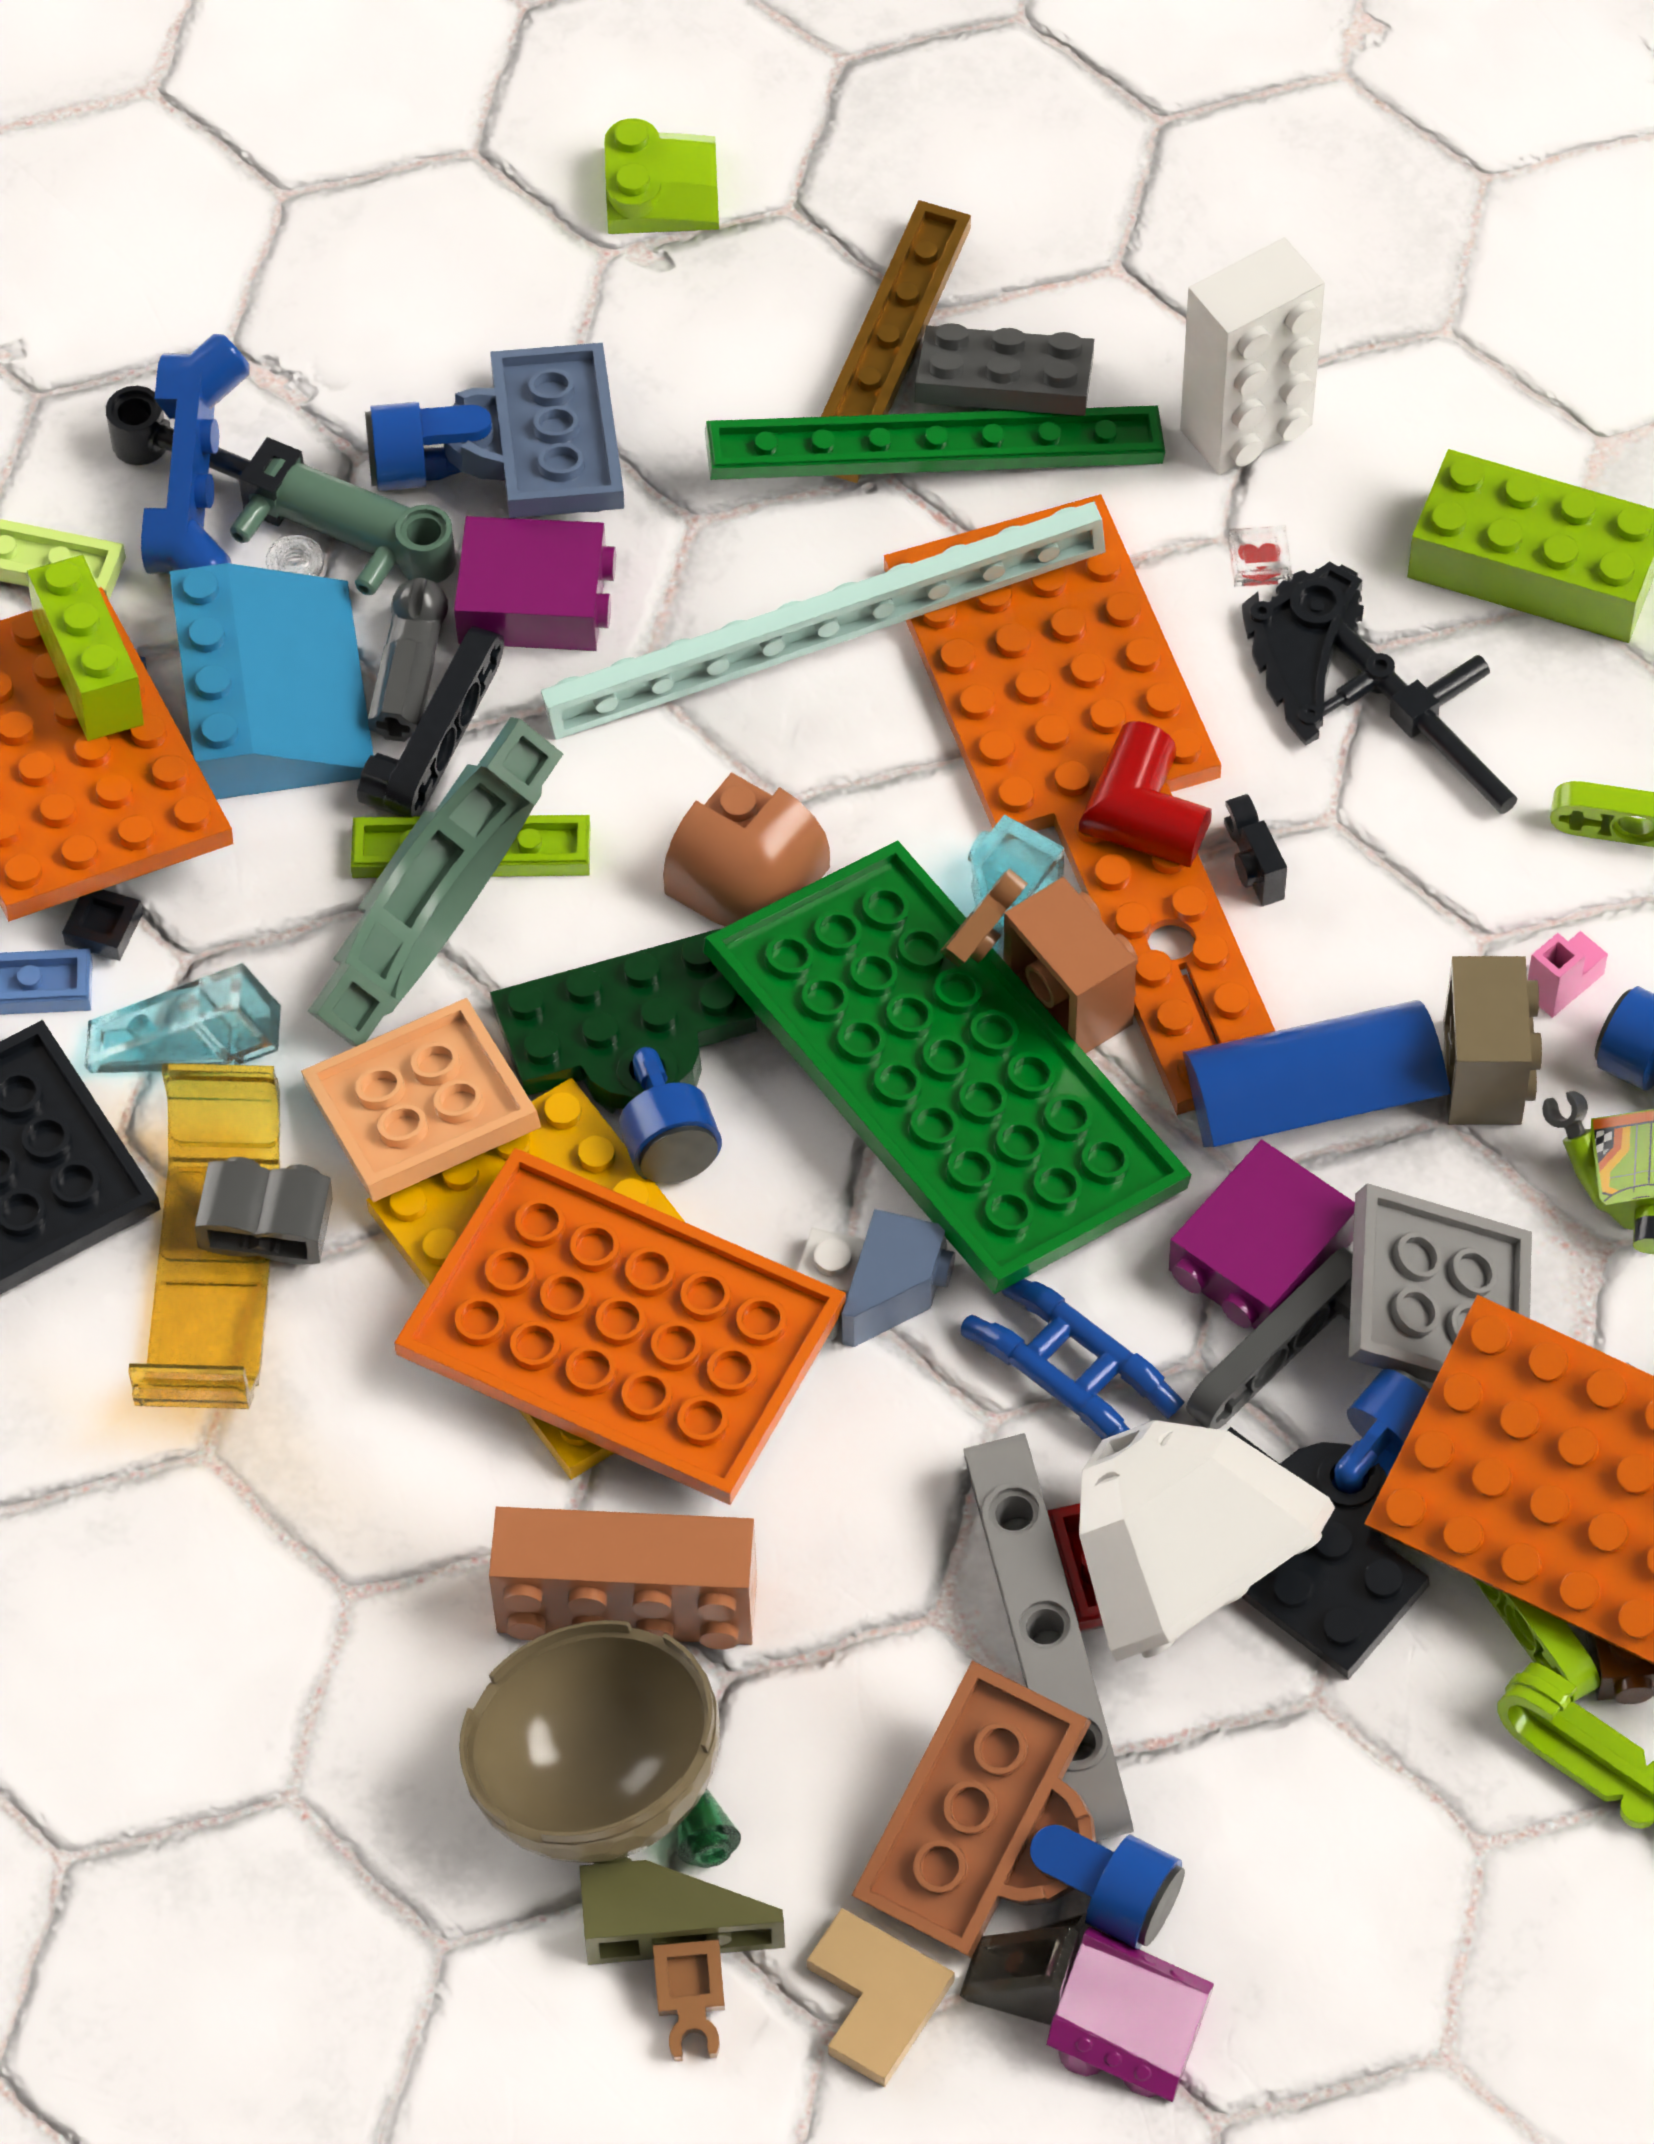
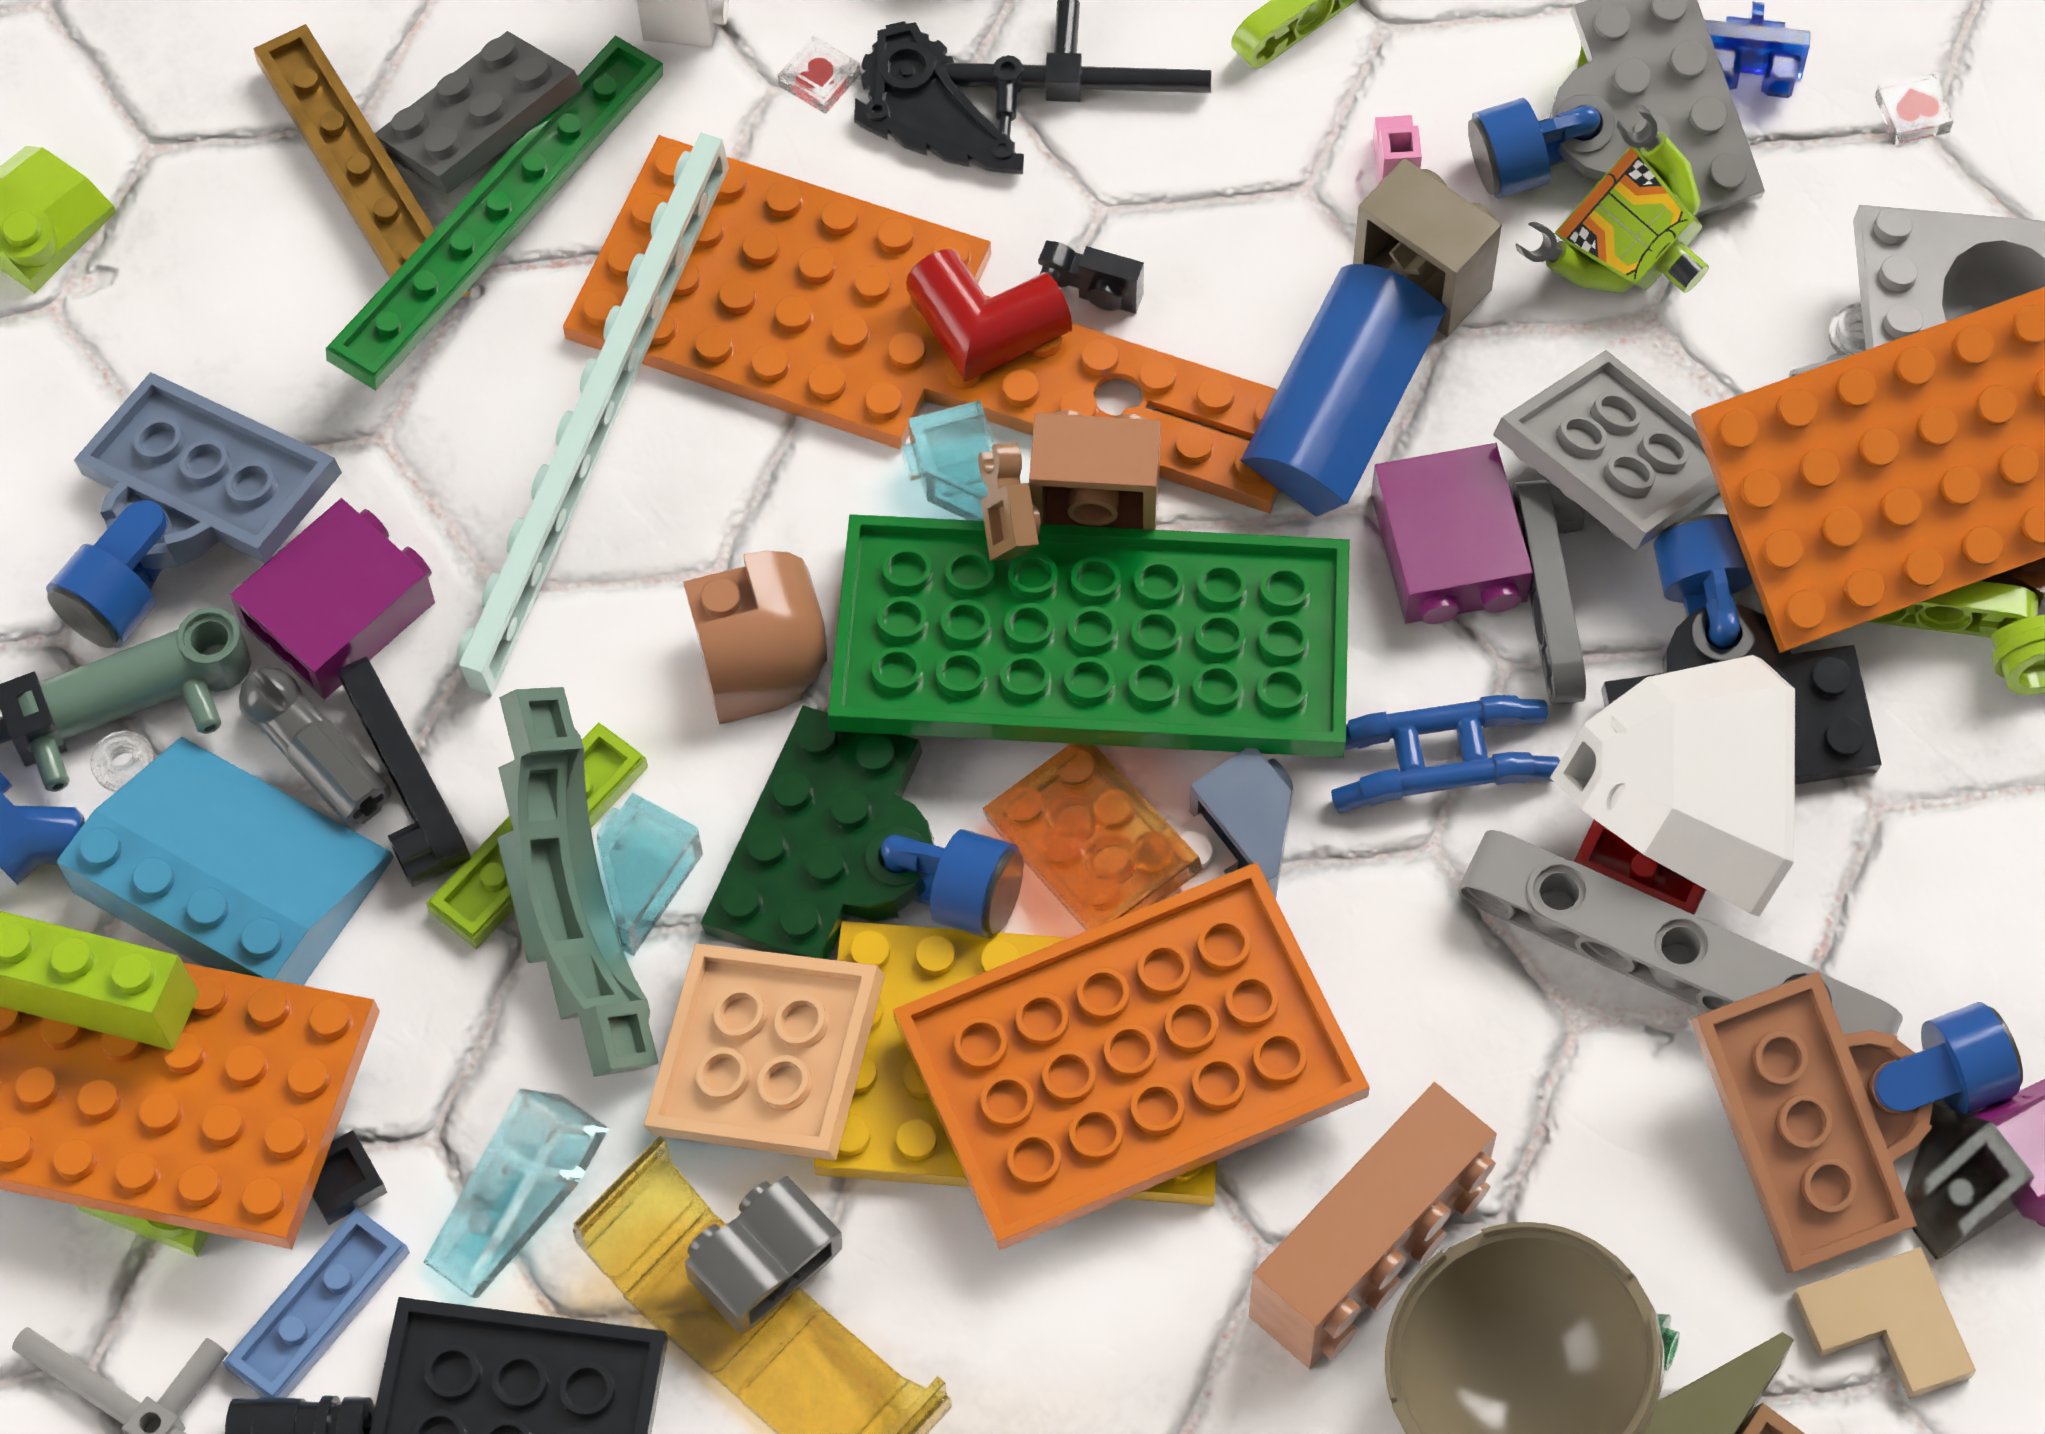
camera: 50 degrees left, 5 degrees up
none -> clear light blue slope [596,792,703,956]
none -> clear orange plate [982,744,1203,931]

